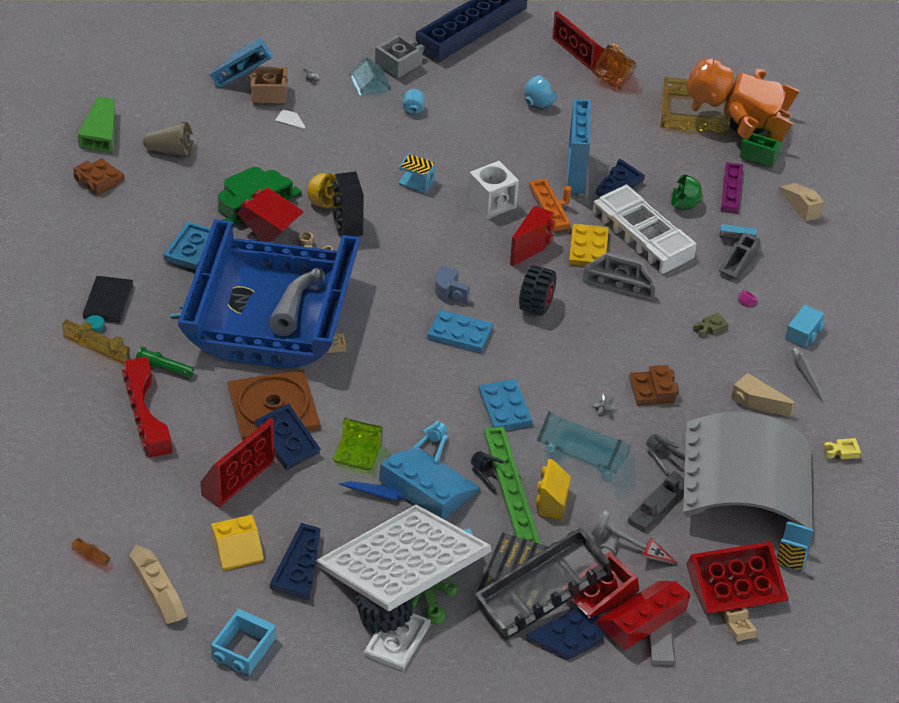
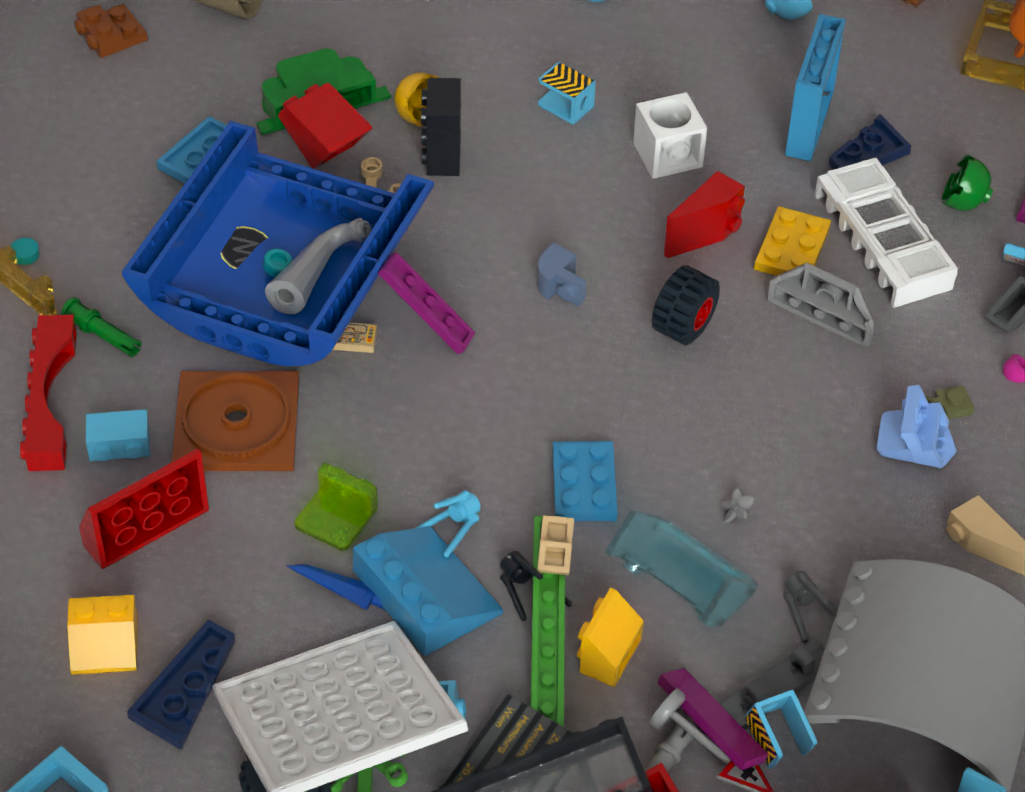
camera: 15 degrees right, 5 degrees up
black tile [83,276,134,323] -> none
dark blue plate [254,403,321,470] -> none
dark azure plate [427,309,493,353] -> none
orange plate [529,179,571,232] -> none
dark orange plate [629,365,679,406] -> none
none -> medium azure brick [86,409,151,461]
none -> teal tile [263,249,292,277]
none -> magenta tile [378,252,475,355]
none -> tan slope [537,515,574,575]
none -> magenta tile [657,668,768,770]
none -> medium azure piece [745,689,817,769]
none -> light blue piece [876,385,957,469]

